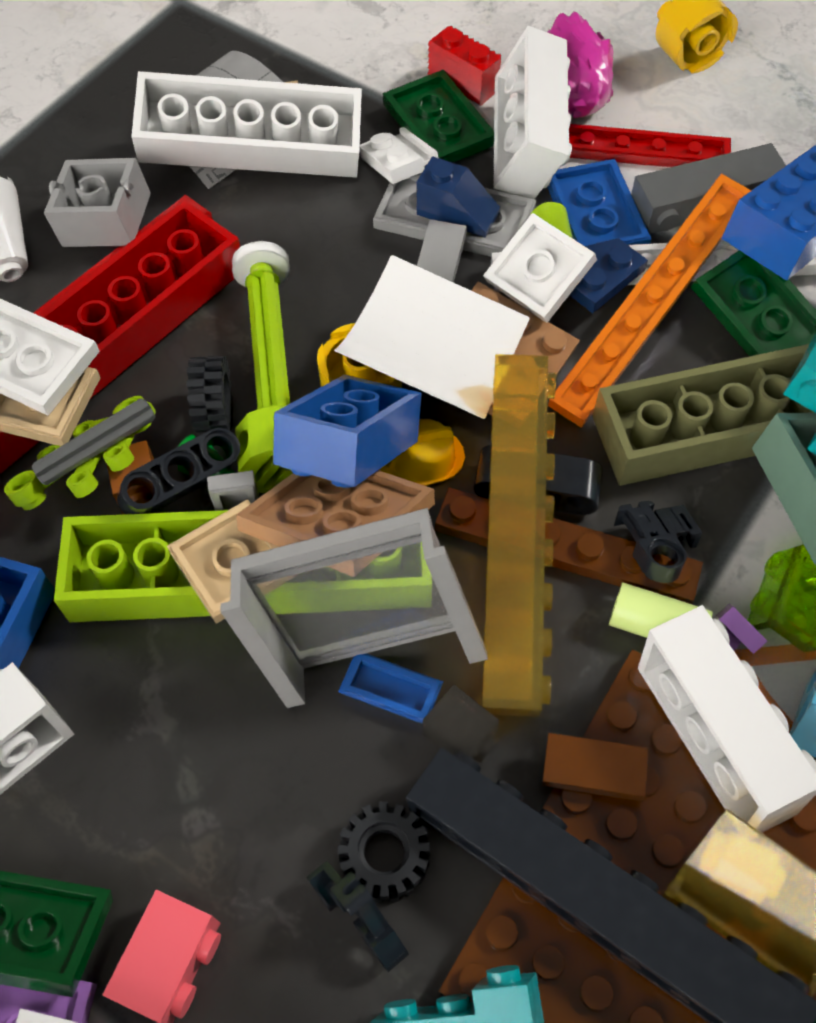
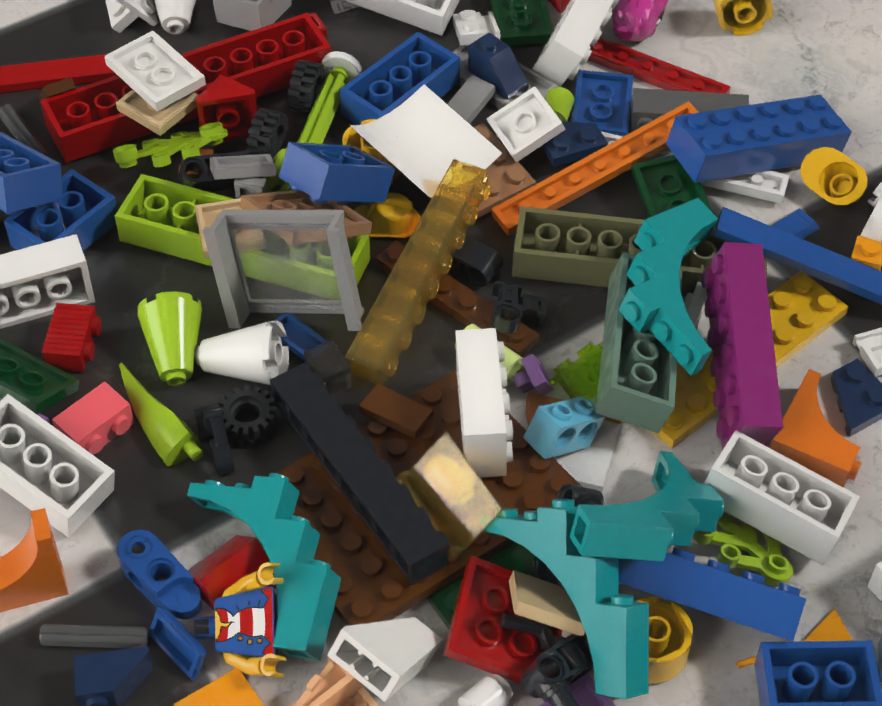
camera: 20 degrees right, 10 degrees down
dark grey axle [32,399,156,485] -> none
none -> red brick [42,303,102,374]
none -> lime piece [119,362,204,466]
none -> lime cone [137,291,202,386]
none -> white cone [195,320,289,385]
none -> red slope [196,74,257,142]
none -> light grey tile [210,154,276,179]
none -> black tyre [288,60,325,114]
none -> blue brick [340,32,460,125]

